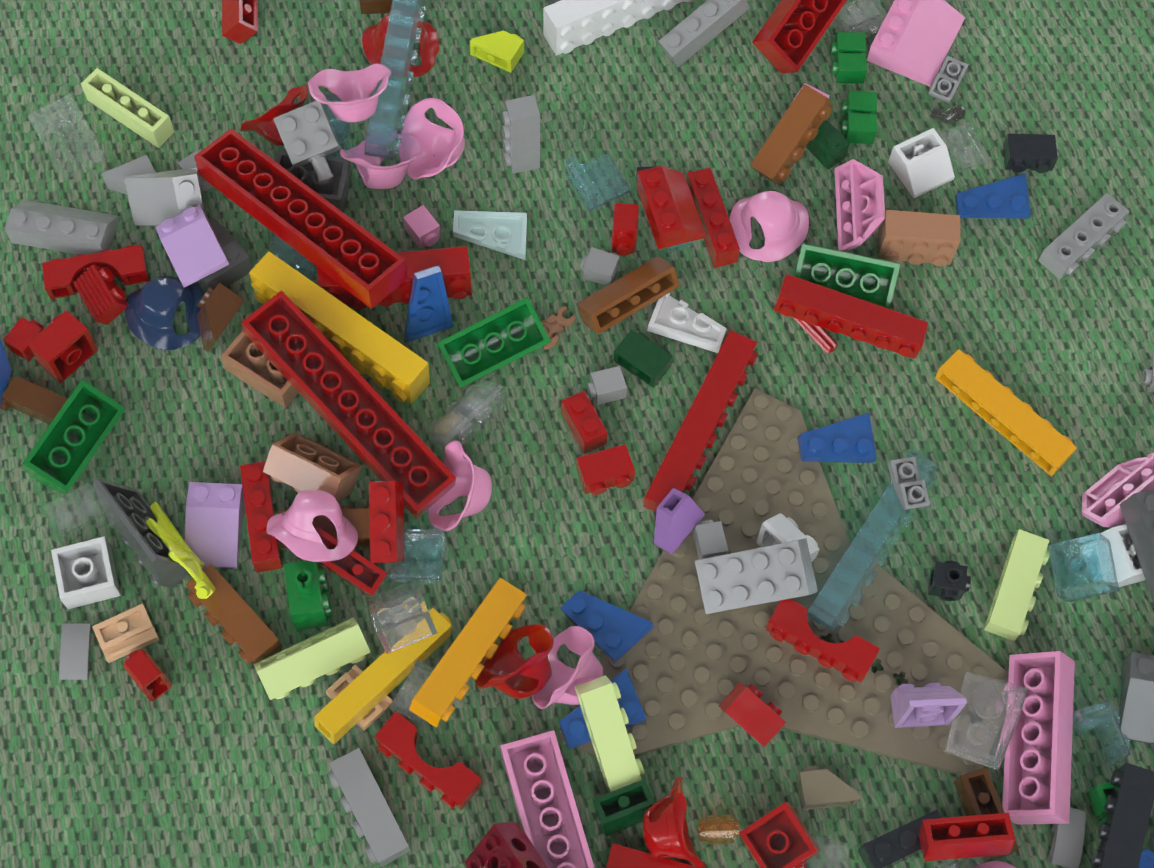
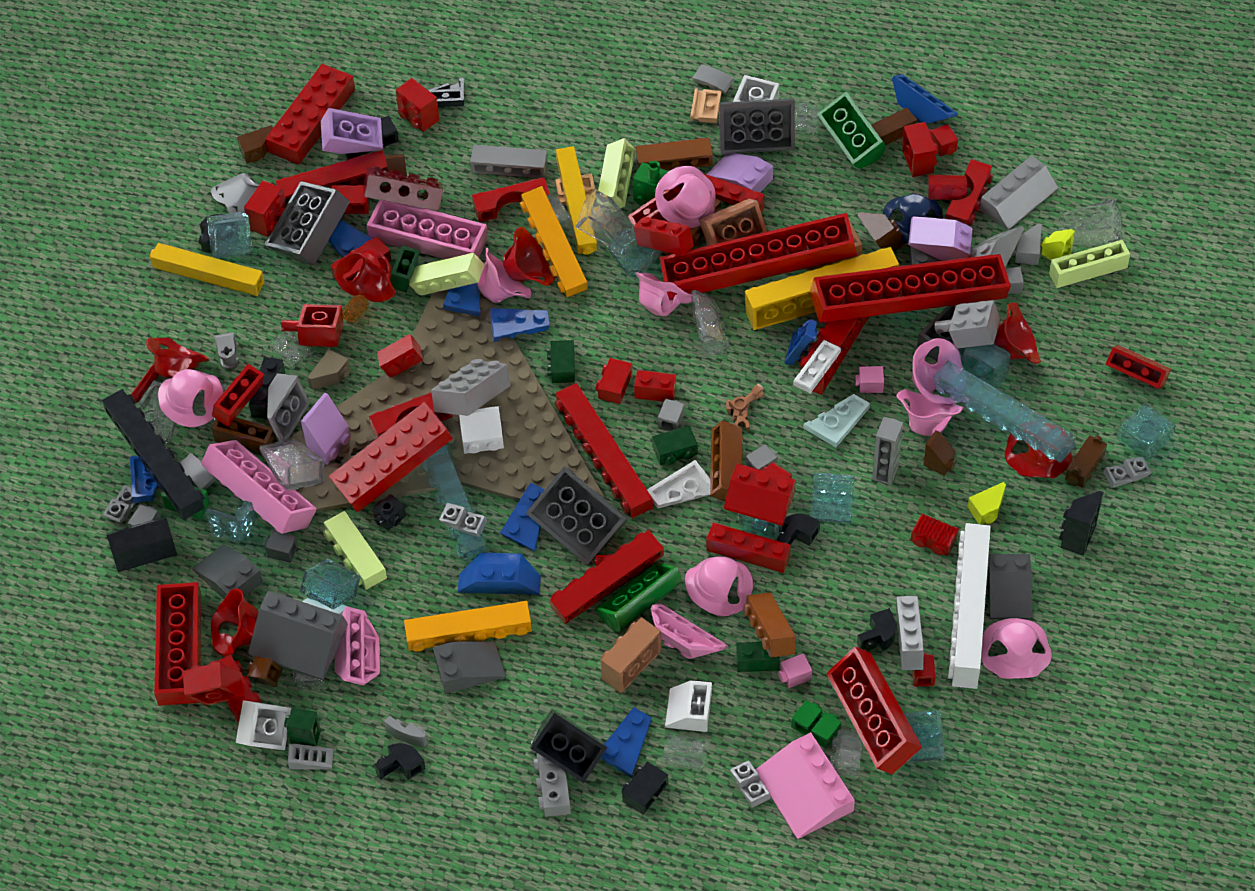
camera: 130 degrees right, 10 degrees down
red brick [123,649,172,702] -> none
neon yellow animal [146,502,215,599] -> none
bright pink piece [308,64,392,122] -> none
green brick [437,297,551,389] -> none
medium lavender slope [654,488,705,555] -> none
light grey brick [693,520,728,560] -> none
green piece [841,91,877,145] -> none
clear smoke arm [930,104,966,125] -> none
none -> dark grey brick [264,531,298,563]
none -> light grey slope [267,373,310,446]
none -> brick [329,402,453,513]
none -> dark grey slope [433,641,506,694]
none -> blue wedge [458,553,541,595]
none -> dark grey slope [526,466,629,565]
none -> black slope [530,709,608,783]
none -> dark green brick [547,340,575,383]
none -> white tile [793,340,841,394]
none -> black brick [857,608,896,651]
none -> red brick [911,513,959,556]
none -> reddish brown slope [923,430,956,476]
none -> neon yellow slope [1041,229,1075,260]

